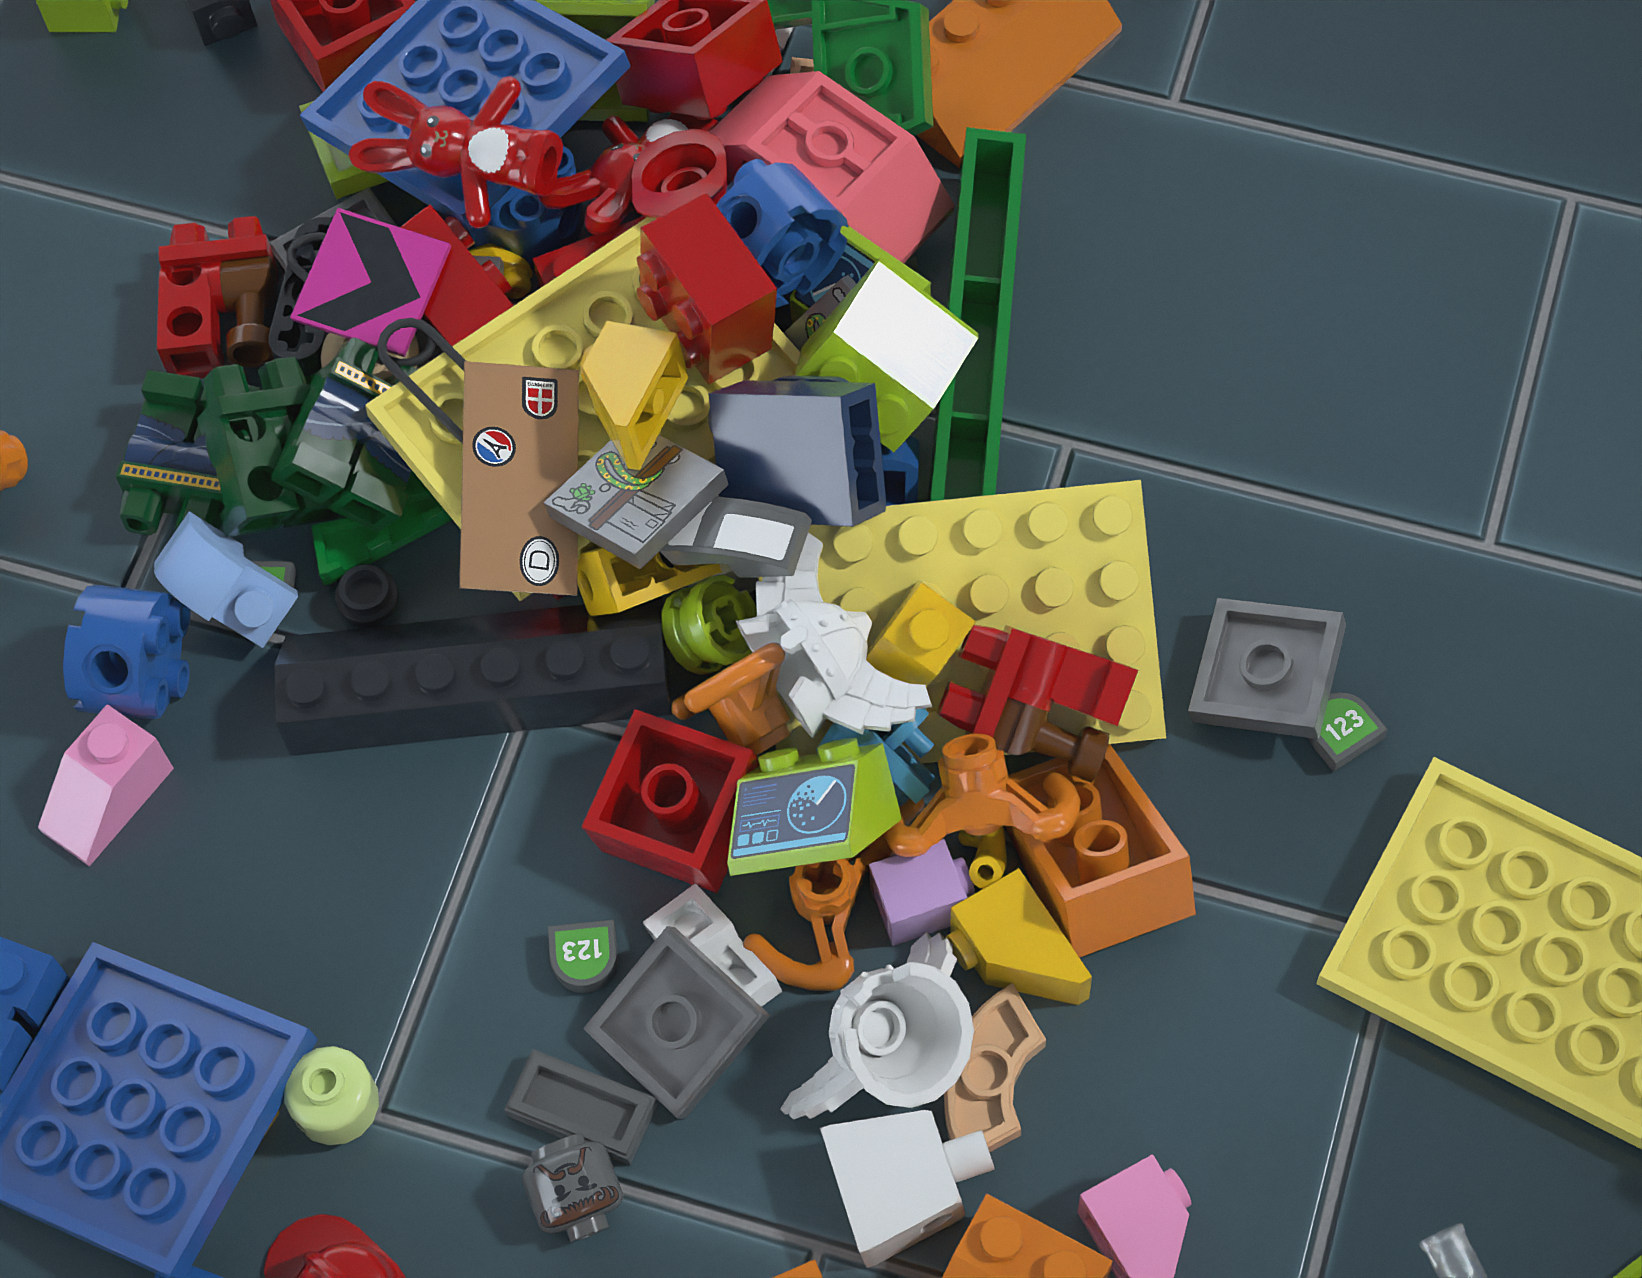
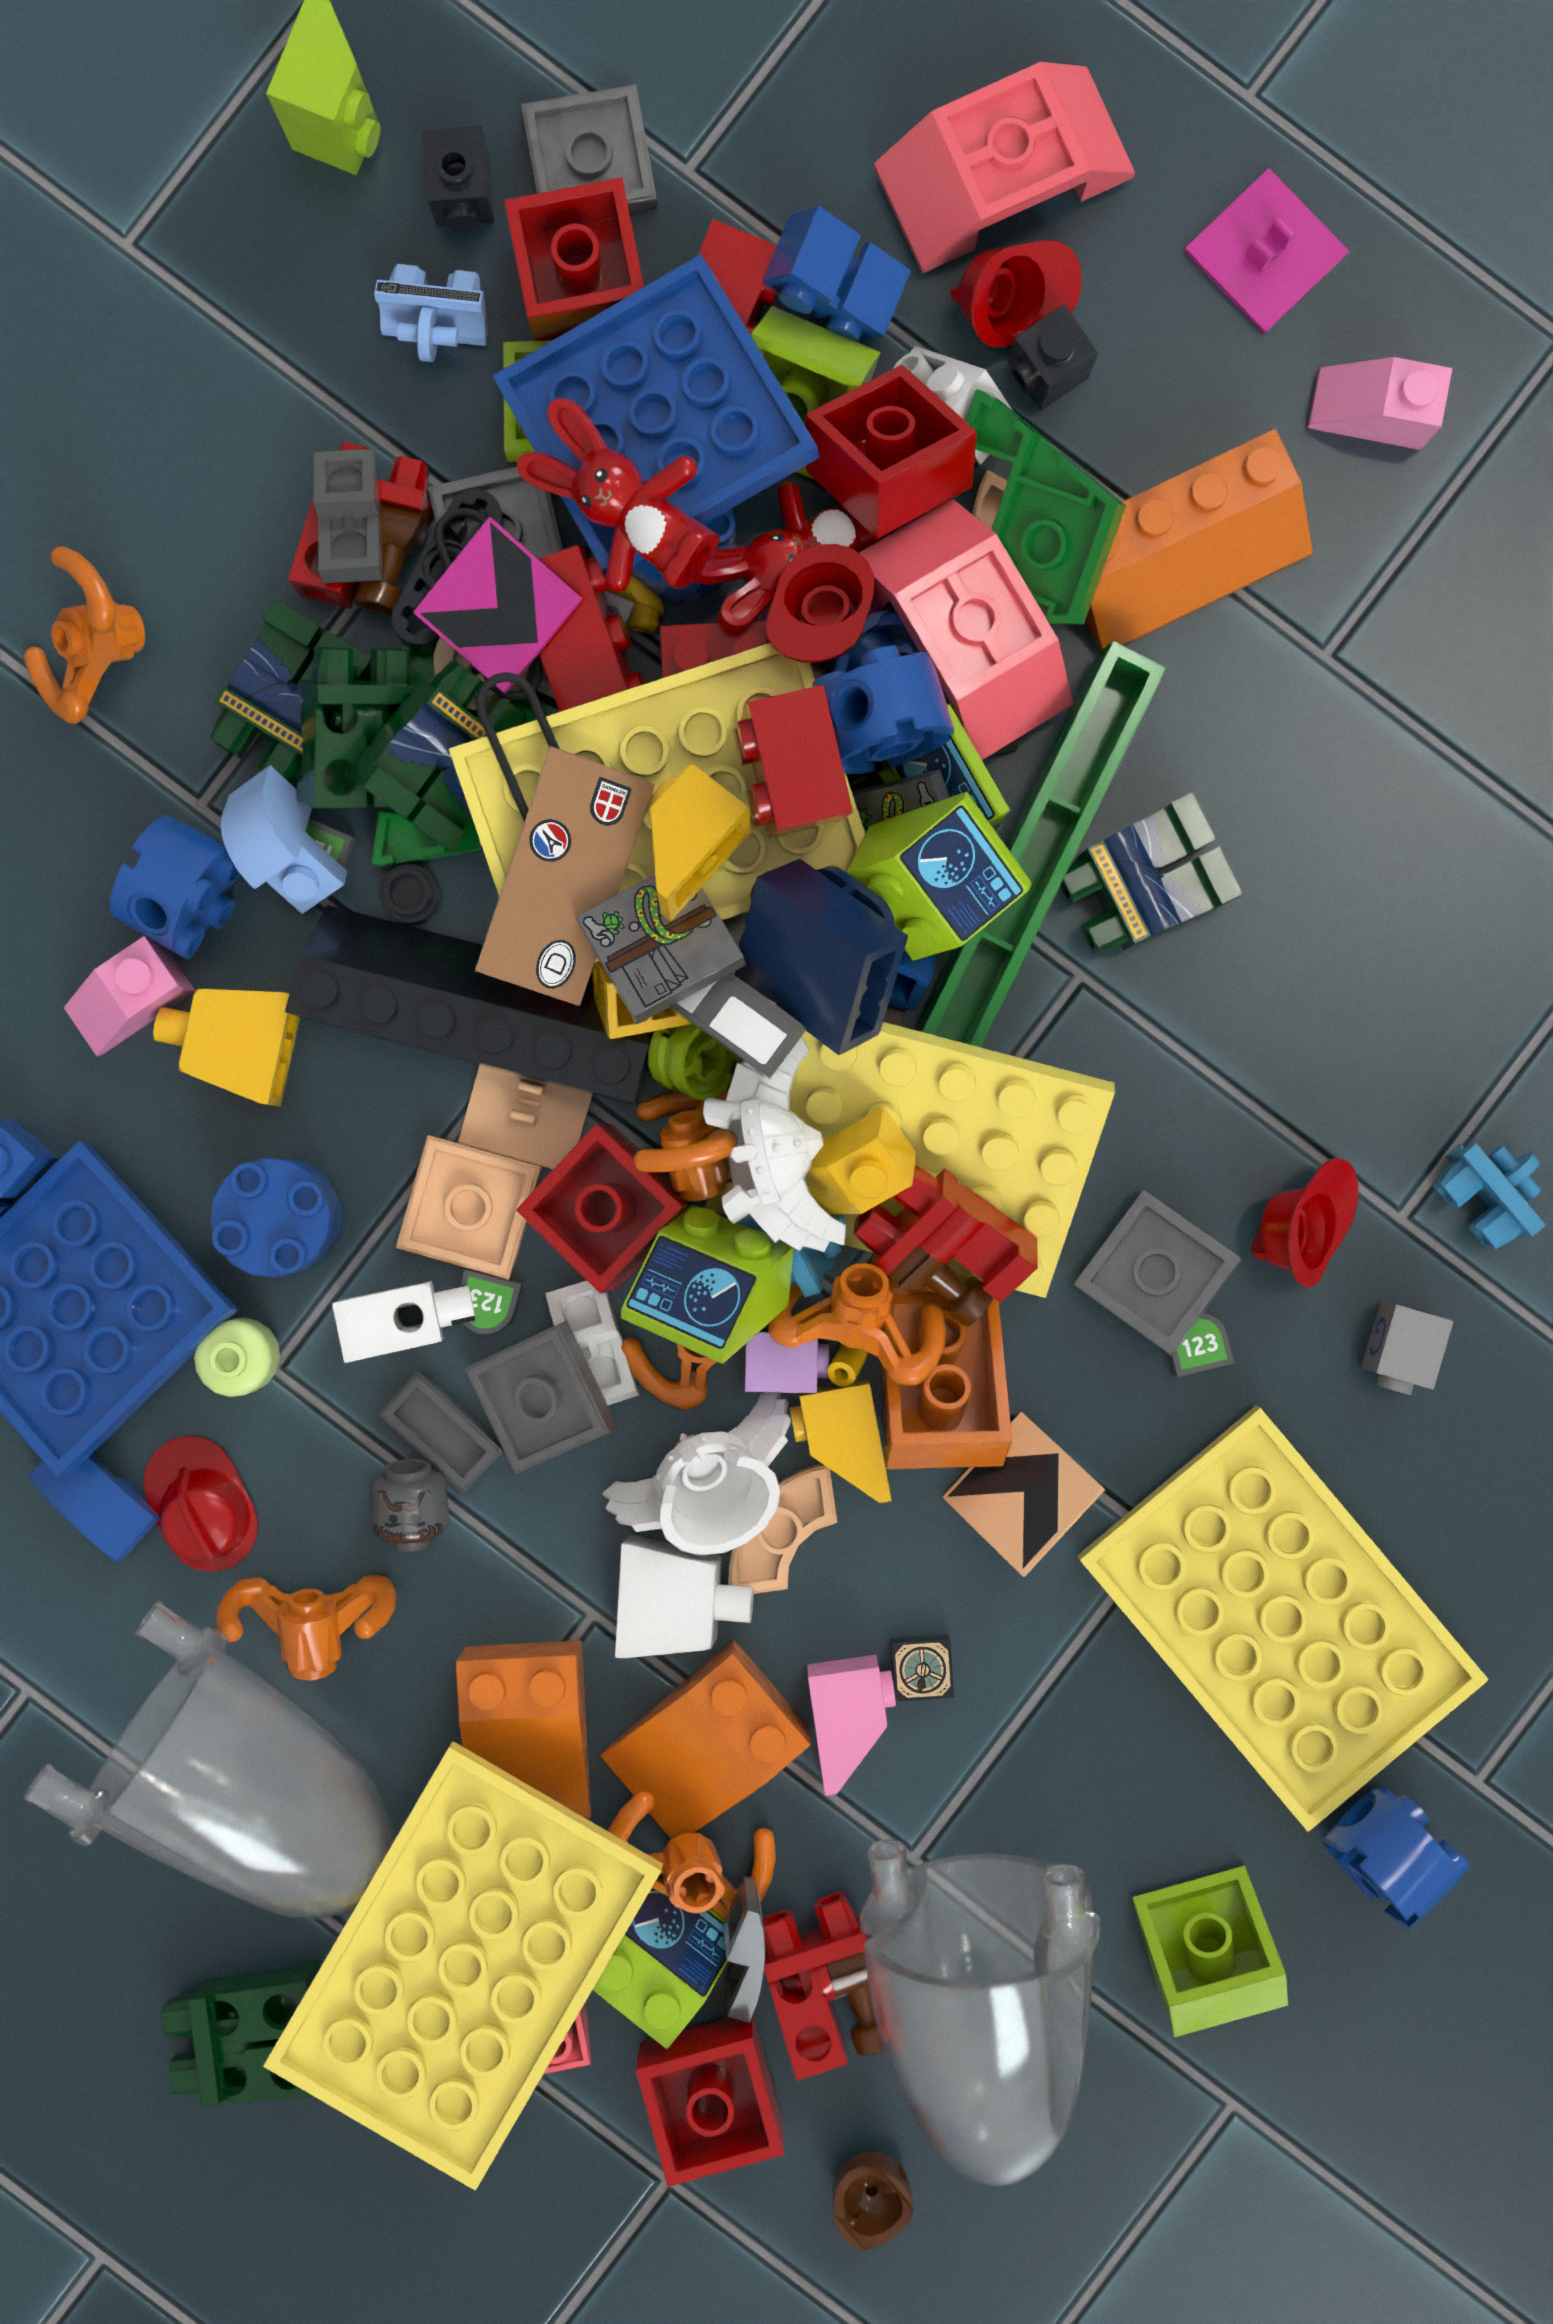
camera: 15 degrees right, 25 degrees up
none -> yellow torso [153,989,300,1107]
none -> blue brick [210,1158,344,1278]
none -> dark grey slope [313,449,383,583]
none -> white torso [332,1281,476,1363]
none -> light blue hips [374,264,488,362]
none -> light nougat tile [396,1135,543,1280]
none -> light nougat piece [458,1065,593,1169]
none -> tile [891,1635,954,1702]
none -> piece [942,1412,1105,1577]
none -> hips [1060,792,1243,954]
none -> red piece [1250,1158,1358,1288]
none -> light grey brick [1361,1301,1454,1395]
none -> dark azure hips [1432,1143,1546,1250]

